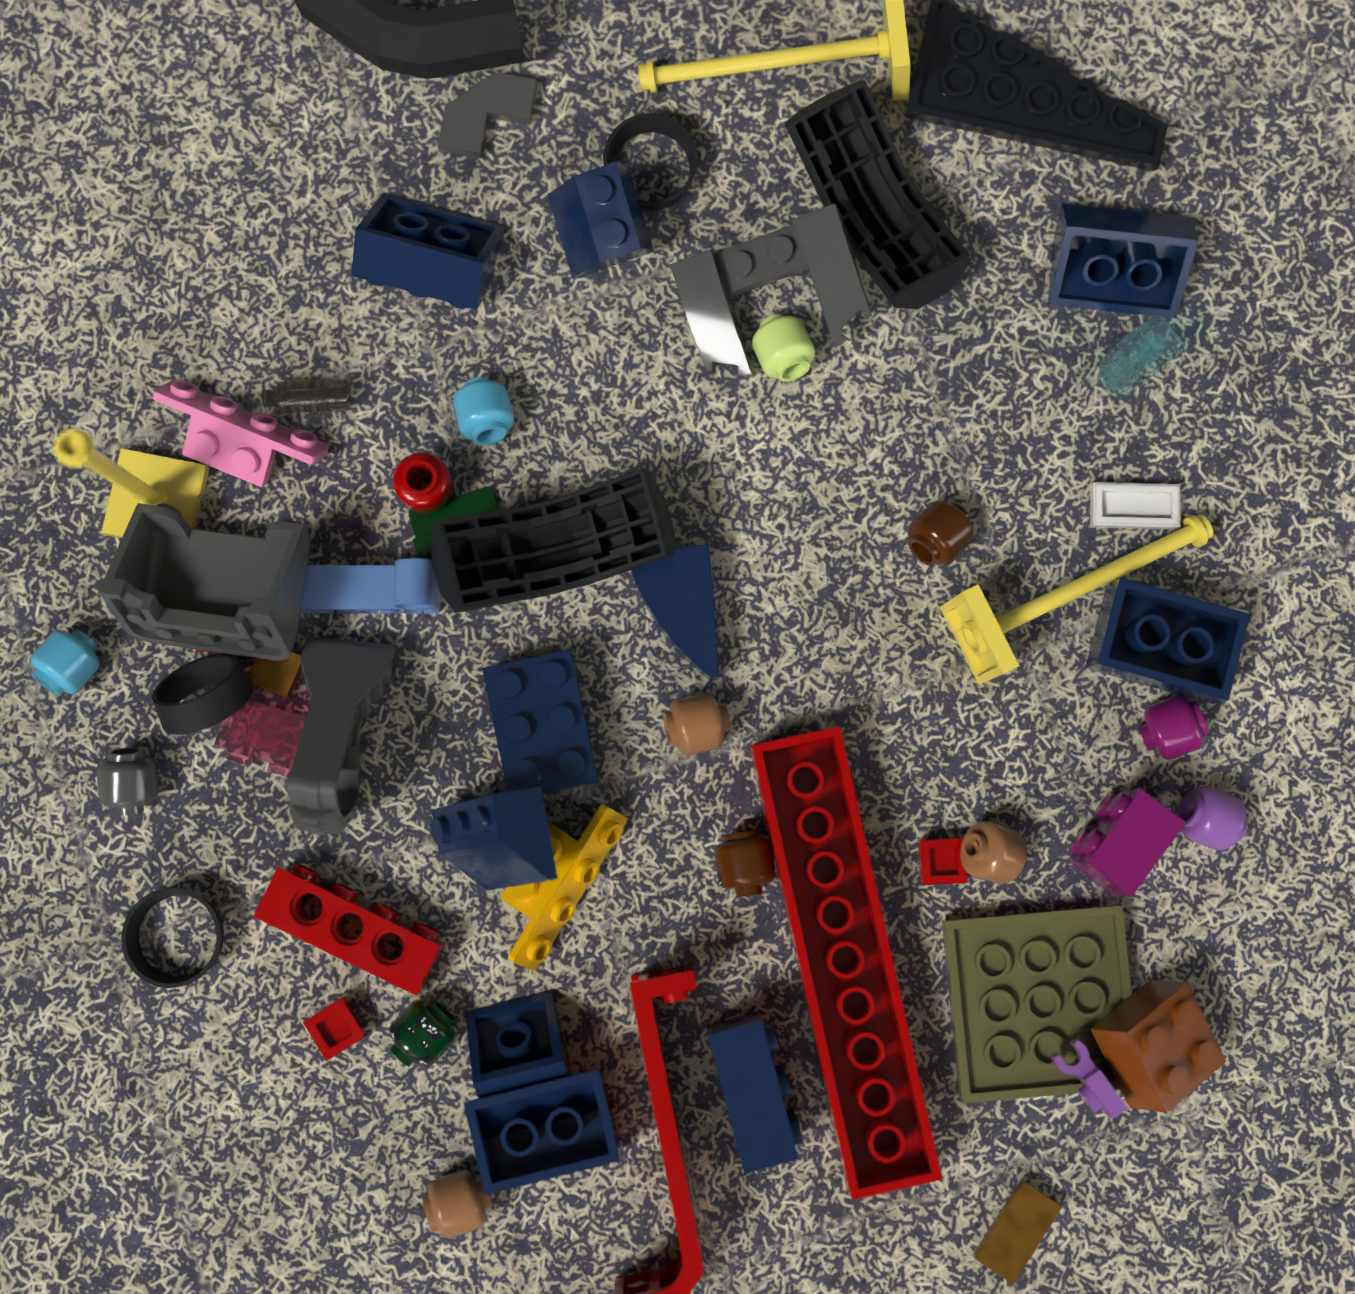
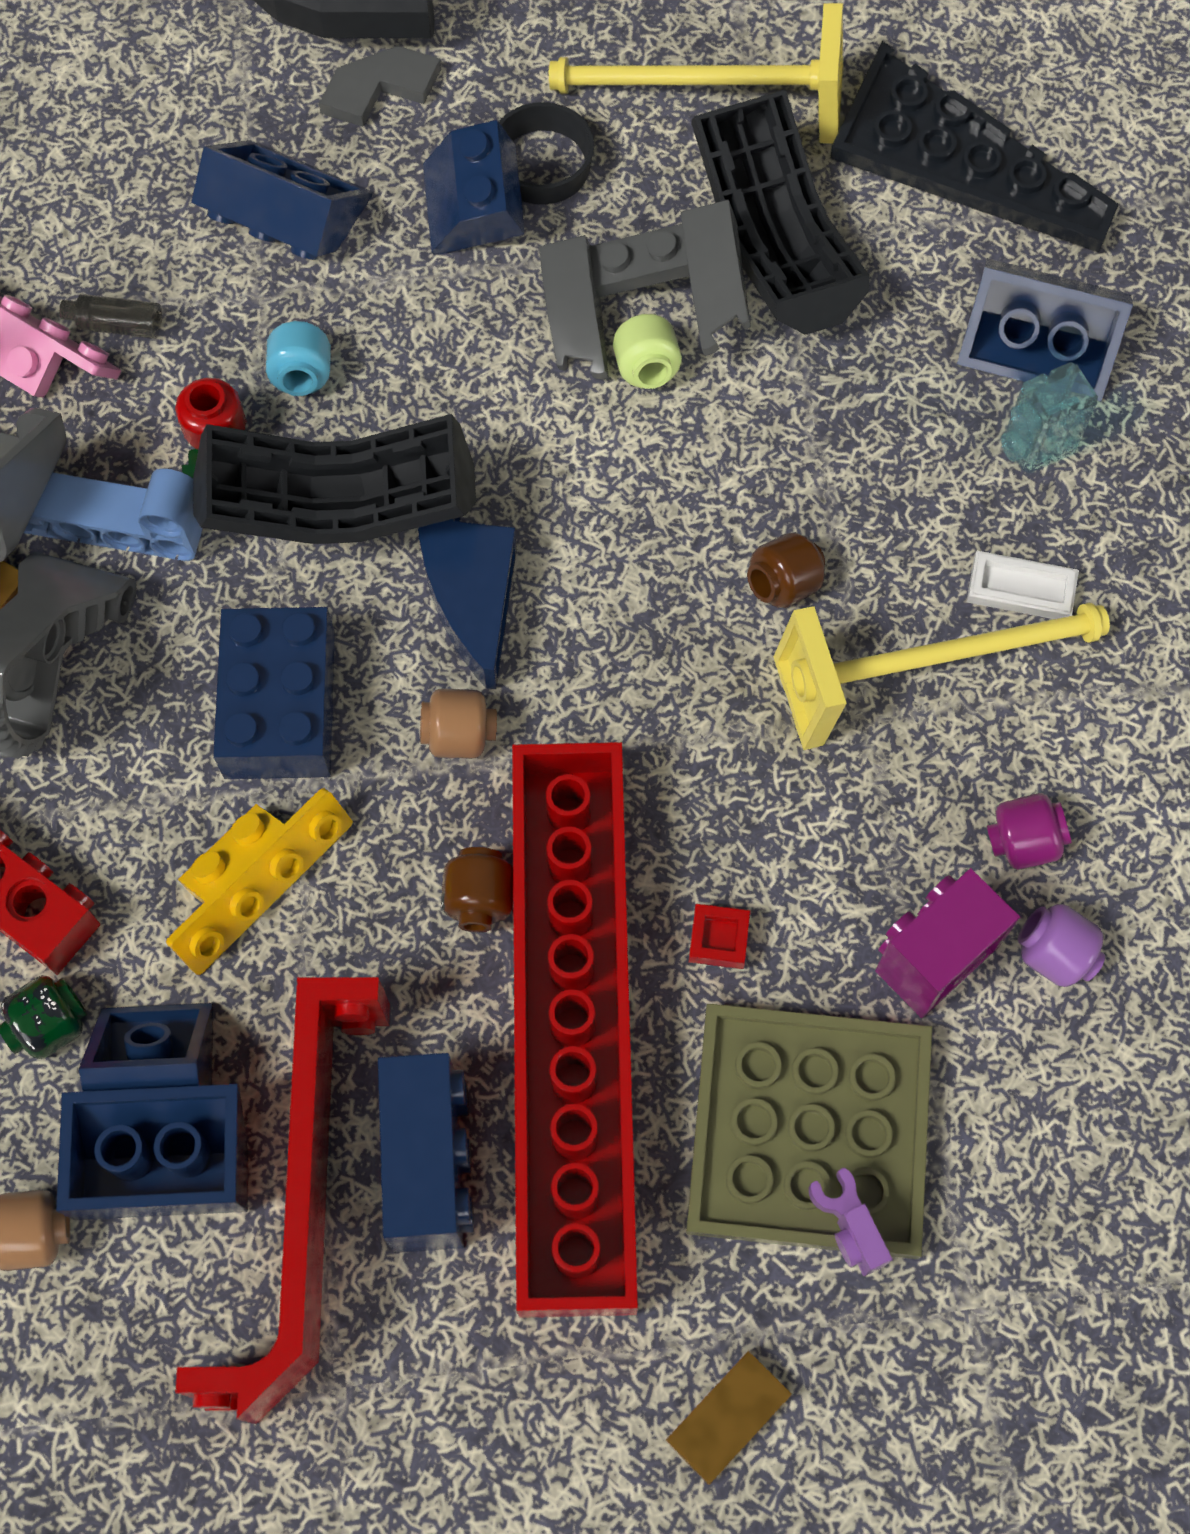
camera: 15 degrees right, 15 degrees down
dark blue slope [431,786,558,890] -> none
medium nougat head [960,821,1027,884] -> none
dark blue brick [1085,578,1250,704] -> none
dark orange brick [1091,980,1227,1113] -> none

